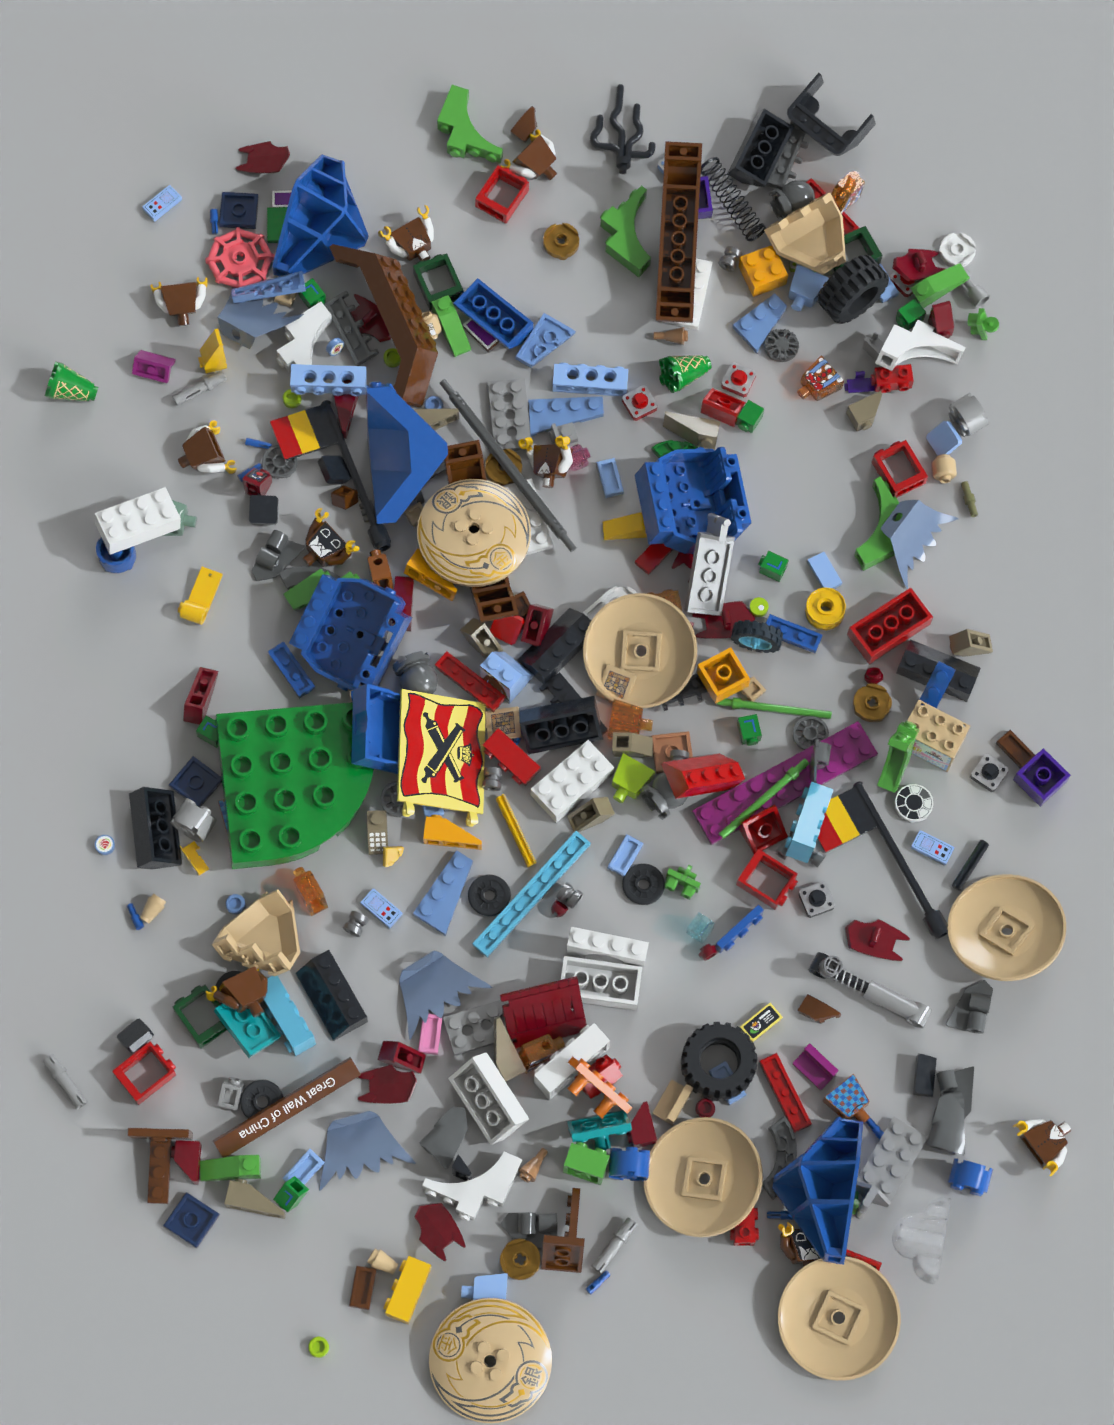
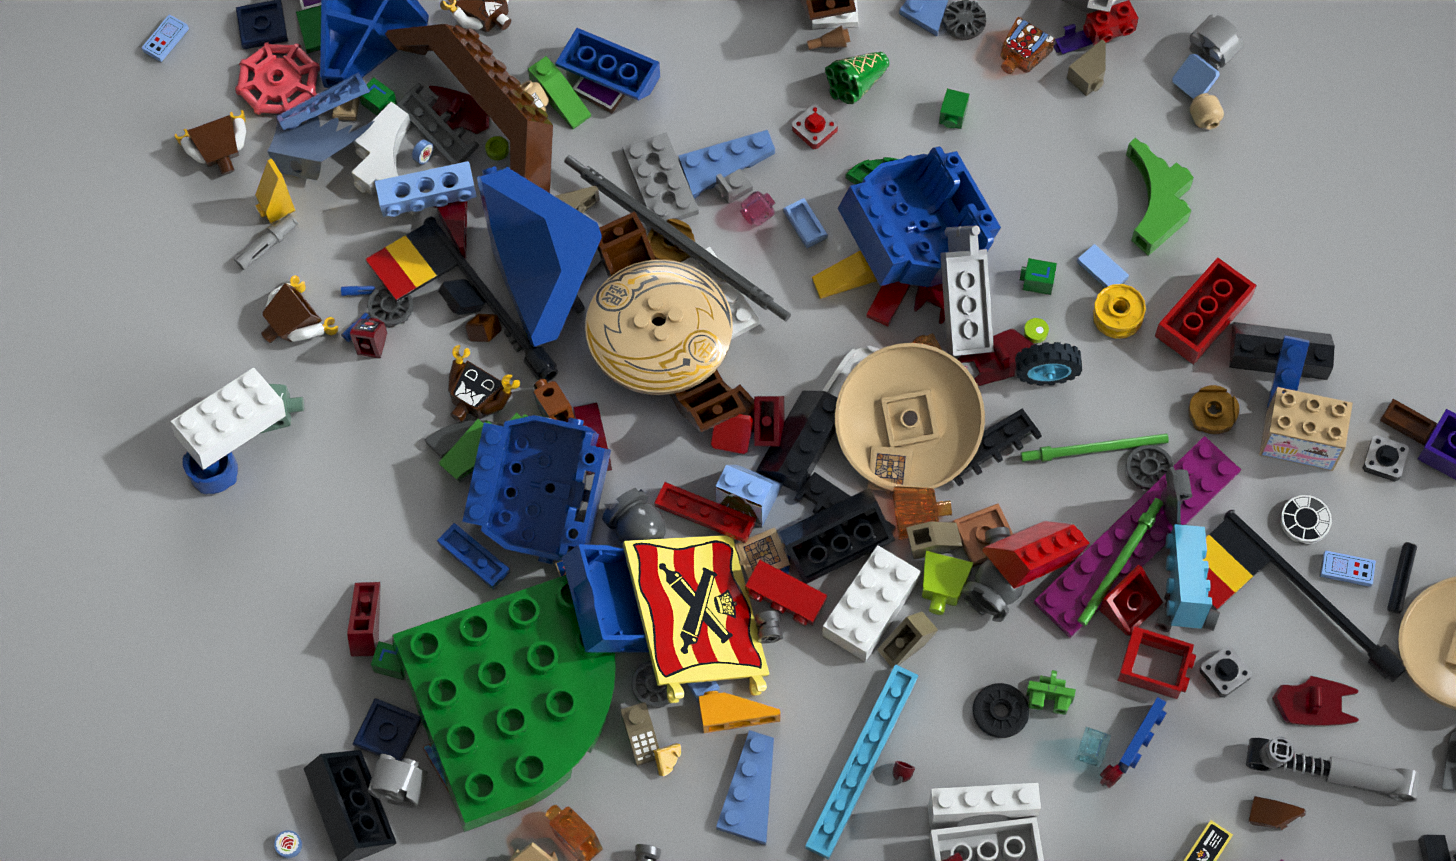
camera: 10 degrees left, 5 degrees down
green cone [44,361,99,401] -> none
magenta panel [132,350,176,383] -> none
yellow door [178,566,223,625] -> none
yellow piece [180,841,209,876] -> none
blue pin [210,209,218,235] -> none
black piece [249,495,279,525] -> none
dark grey panel [252,530,305,581] -> none
lime tile [283,389,302,408] -> none
light blue tile [360,888,403,929] -> none
tan tile [404,502,423,528] -> none
light orange slope [404,548,457,601] -> none
dark green window [413,253,464,311] -> none
medium blue tile [424,396,443,409] -> none
dark tan slope [460,618,503,659] -> none
black wheel [468,875,511,916] -> none
yellow axle [495,794,536,867] -> none
medium blue wing [515,313,576,368] -> none
torso [518,436,573,488] -> none
light blue brick [553,363,628,397] -> none
flat silver wheel [556,882,583,909] -> none
light blue tile [608,834,644,877] -> none
dark tan slope [663,411,720,450] -> none
light orange brick [696,647,750,704] -> none
red slope [700,388,746,427] -> none
piece [721,362,756,398] -> none
green brick [737,714,762,746] -> none
tan tile [740,676,766,702] -> none
blue plate [766,614,823,653] -> none
dark red plate [864,667,883,684] -> none
red window [872,440,928,498] -> none
bright green arch [877,721,920,793] -> none
piece [881,500,959,589] -> none
dark tan slope [949,629,993,657] -> none
olive bar [961,481,978,517] -> none

